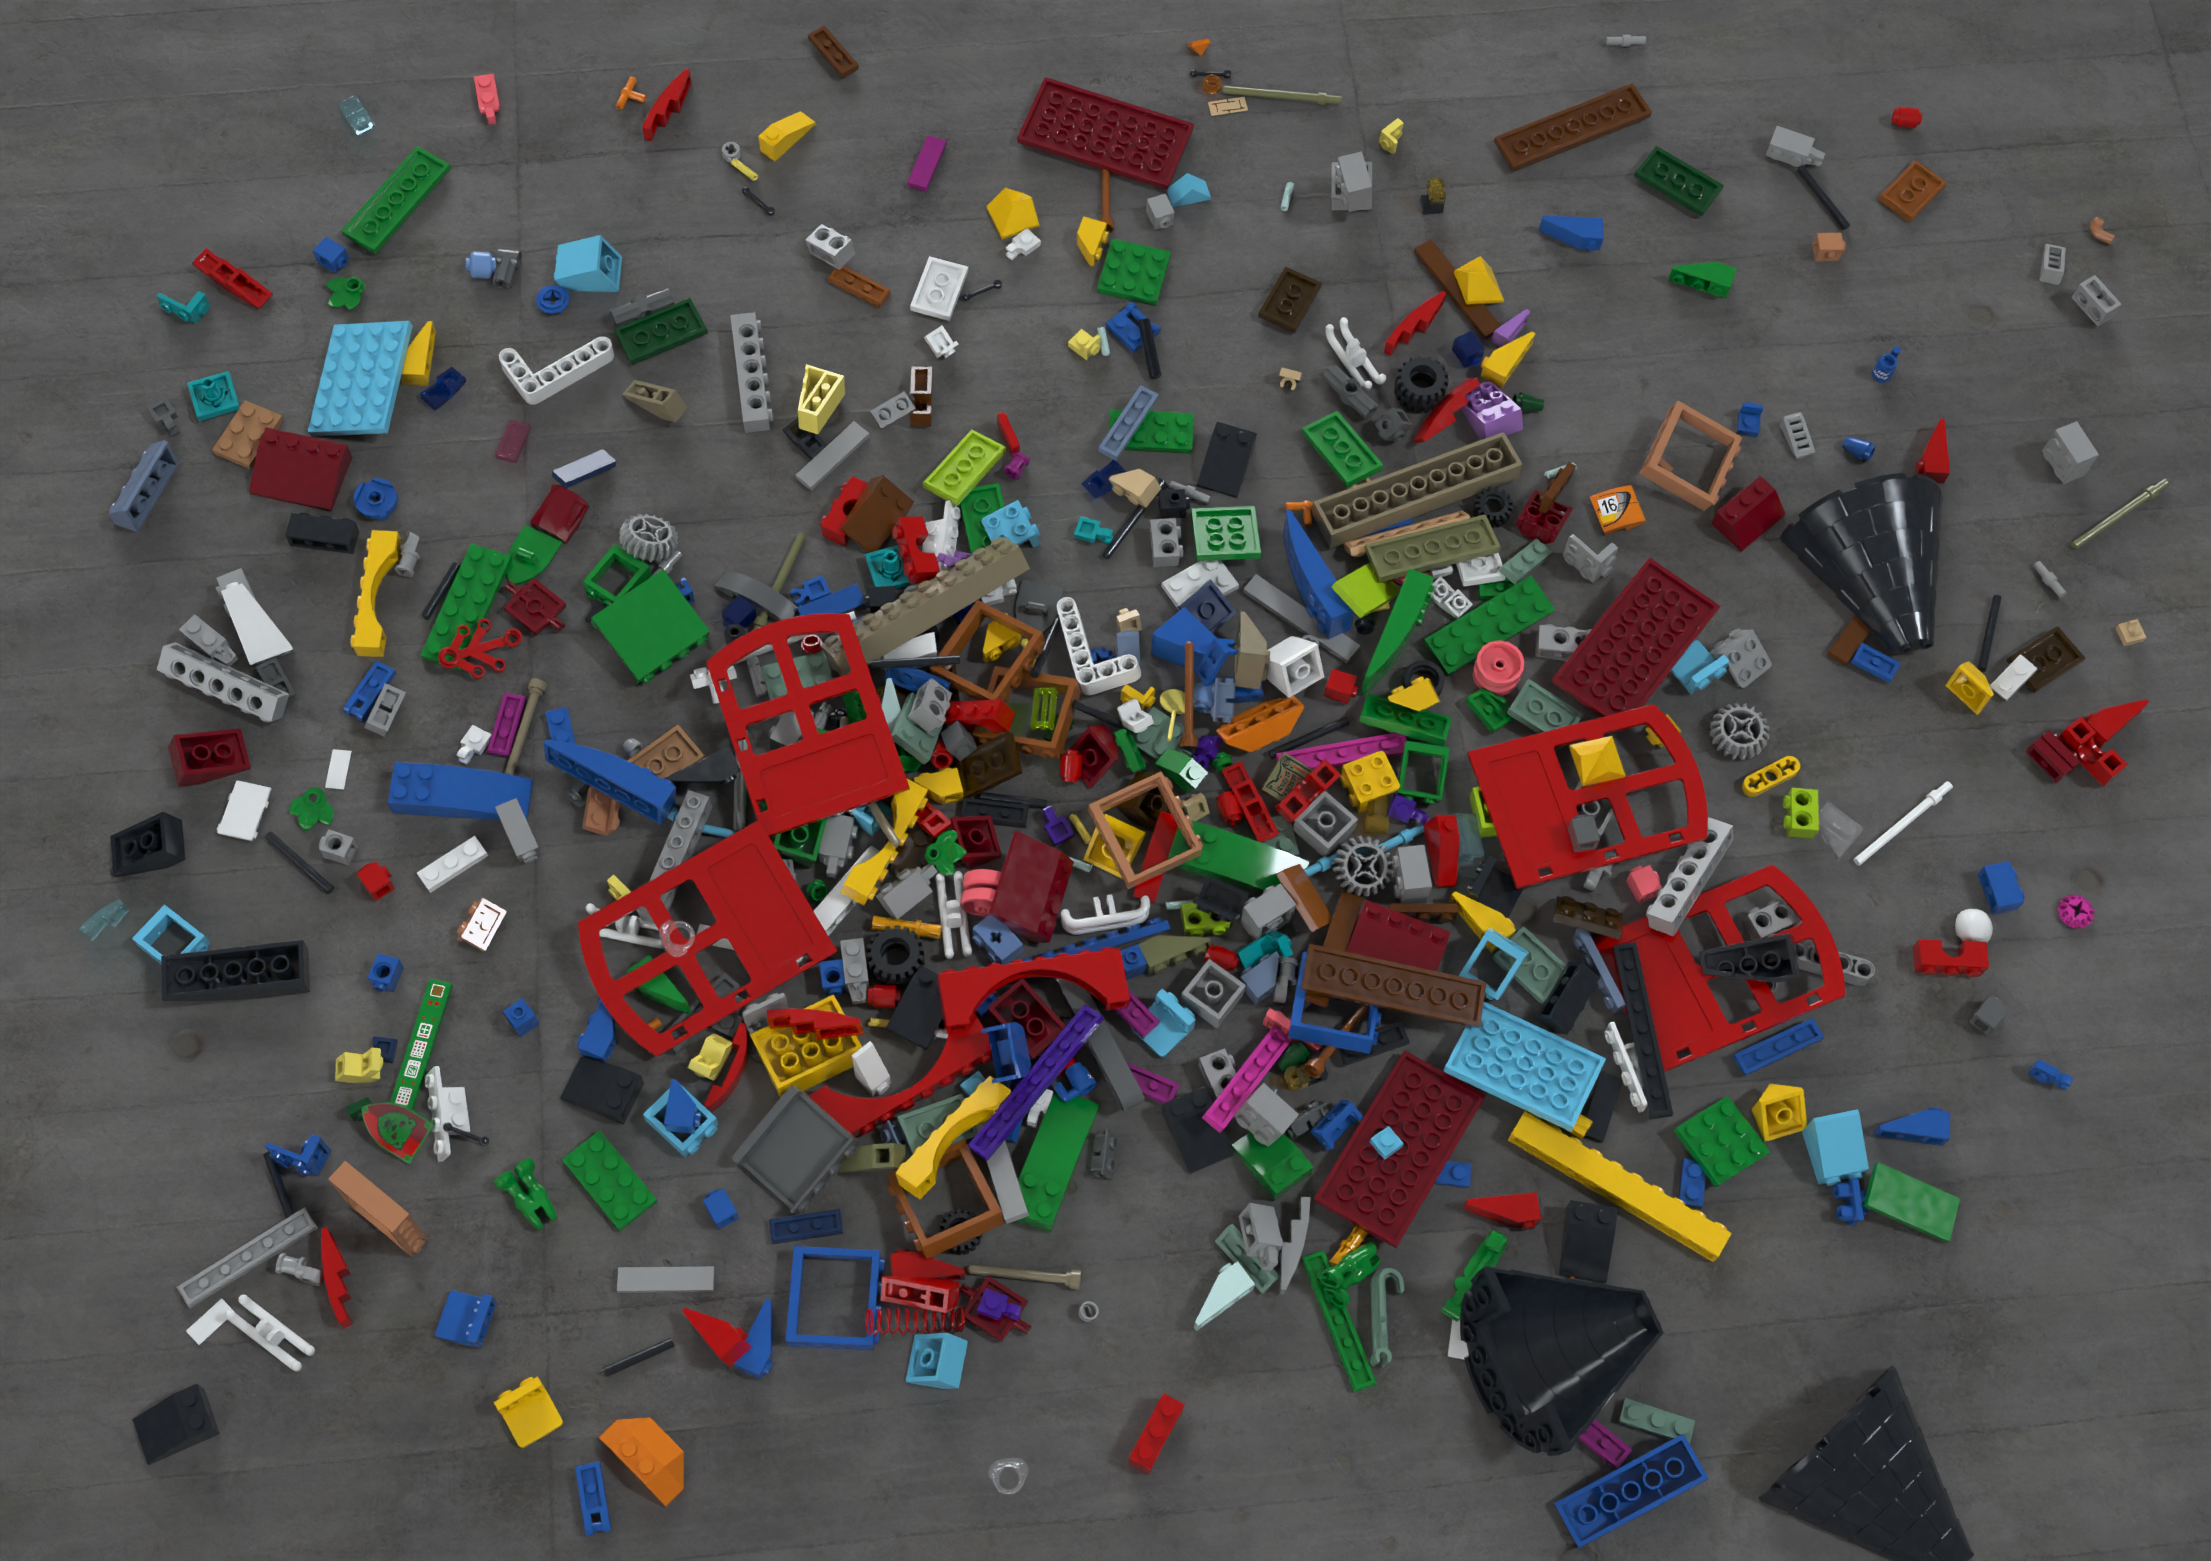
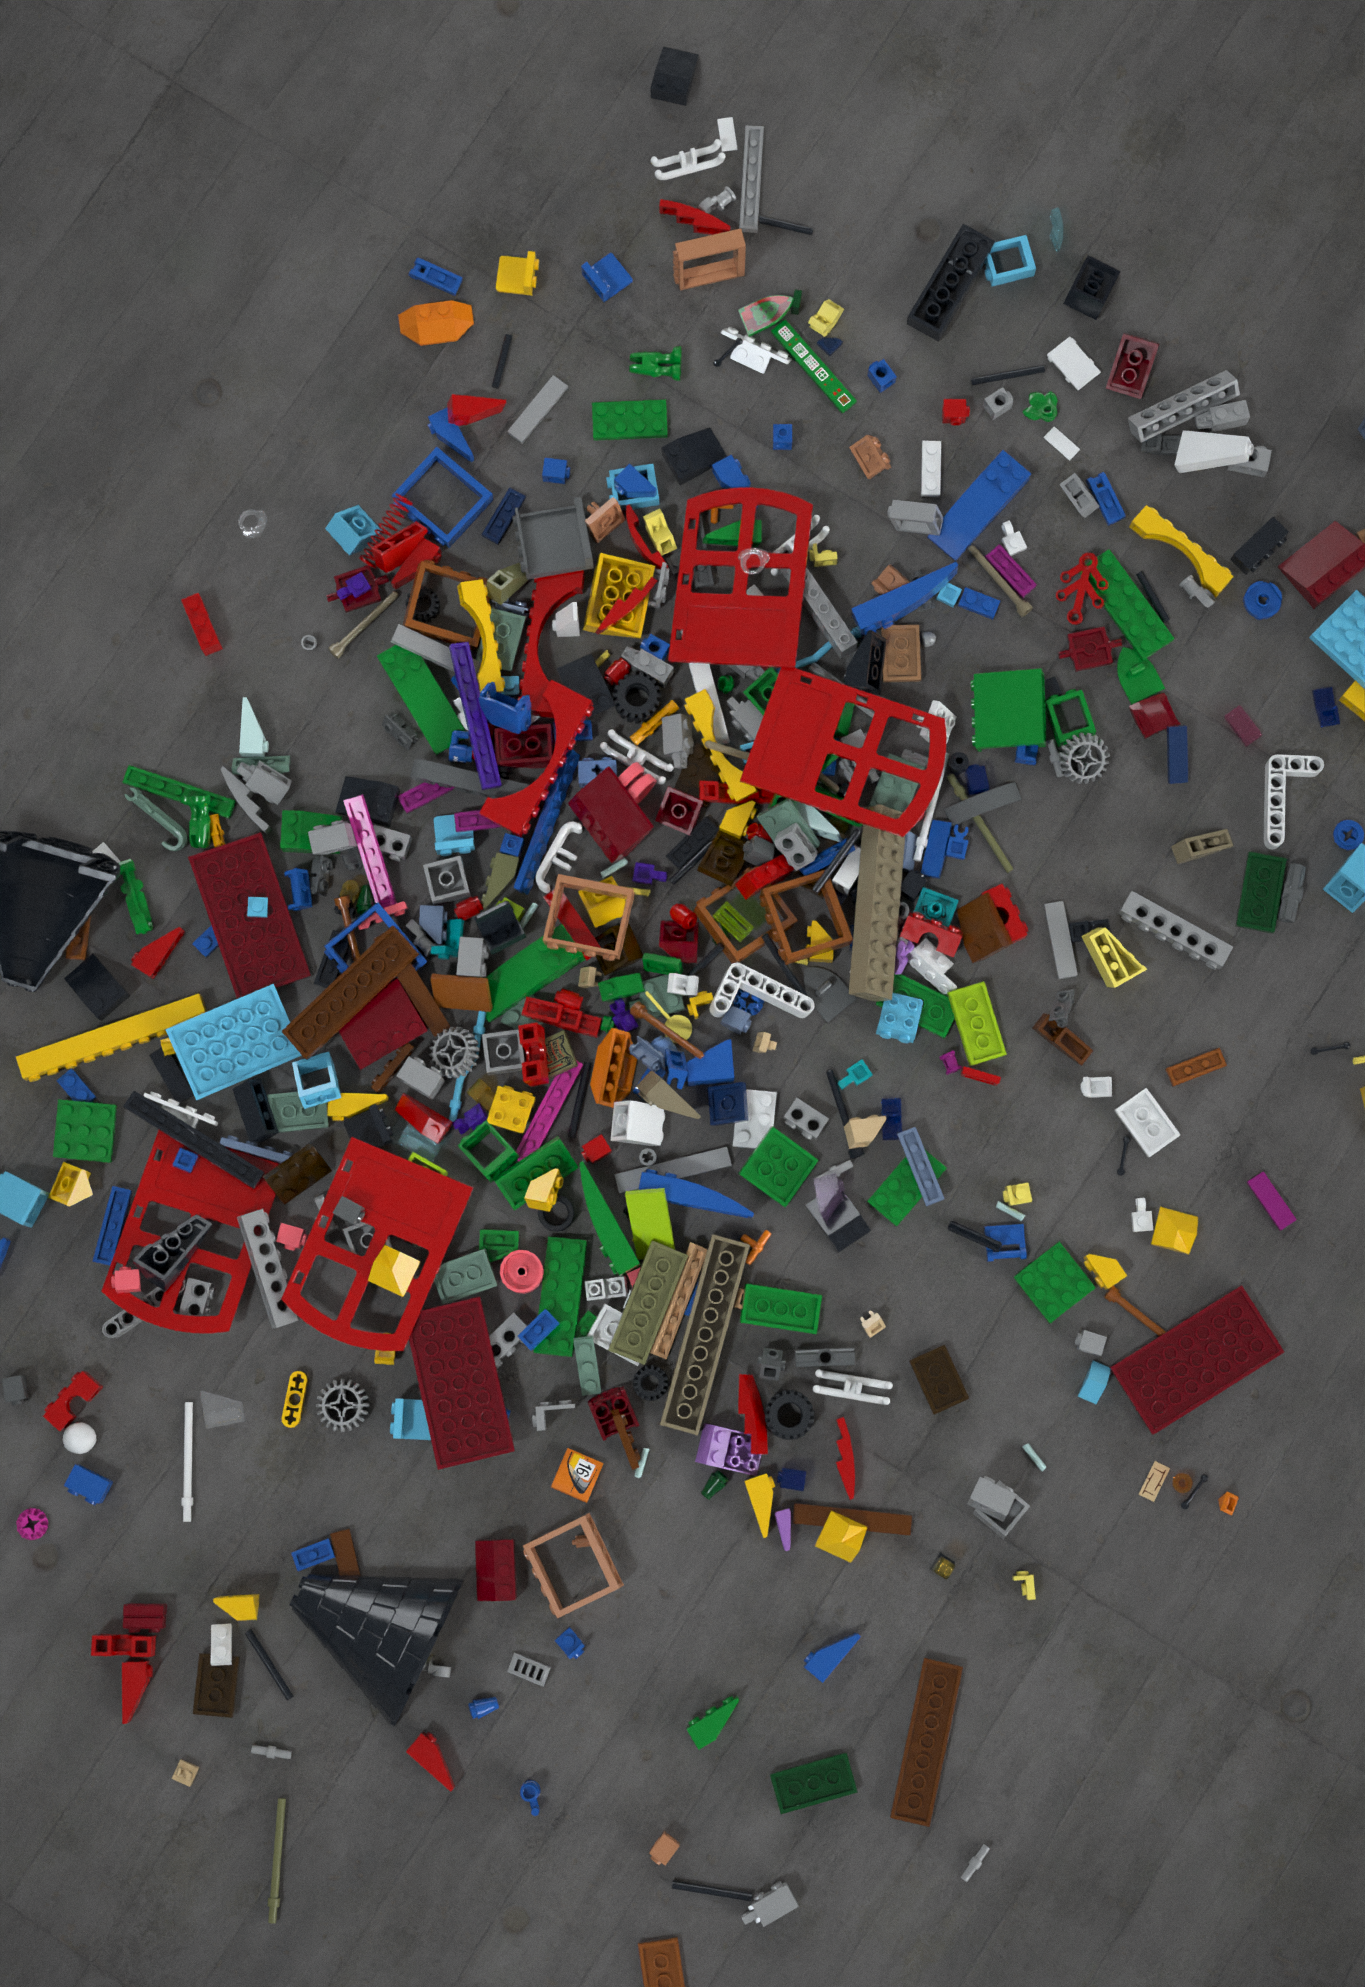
camera: 135 degrees right, 15 degrees up
blue bracket [265,1134,331,1176] -> none
light grey brick [806,224,856,270] -> none
green plate [925,830,967,875] -> none
black brick [1158,489,1190,519] -> none
olive bar [1223,86,1342,105] -> none
light grey bracket [1709,628,1772,688] -> none
lime brick [1783,788,1819,839] -> none
light grey brick [2042,421,2099,484] -> none
none -> coral brick [111,1267,141,1293]
none -> blue tile [172,1148,198,1173]
none -> blue plate [517,1309,560,1351]
none -> nougat tile [585,497,625,544]
none -> clear purple slope [813,1173,845,1221]

